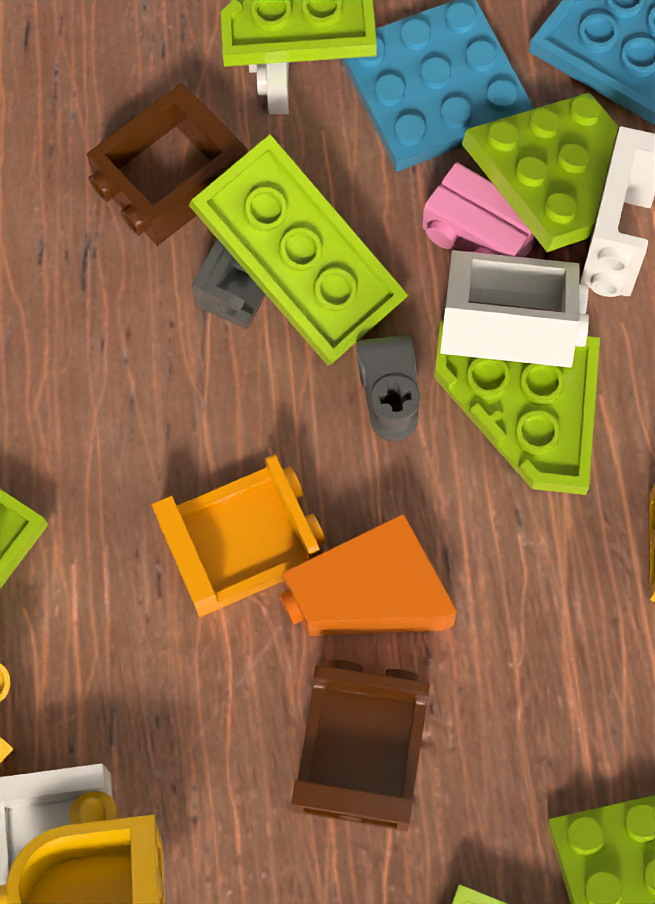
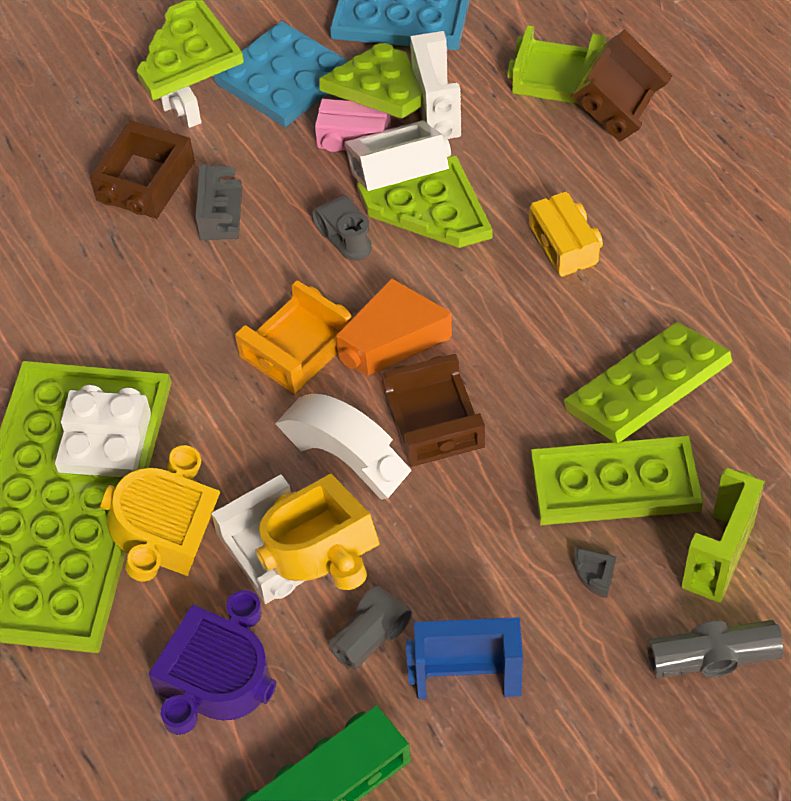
camera: 25 degrees left, 15 degrees down
lime plate [189,134,409,366] -> none
none -> white arch [275,394,411,500]

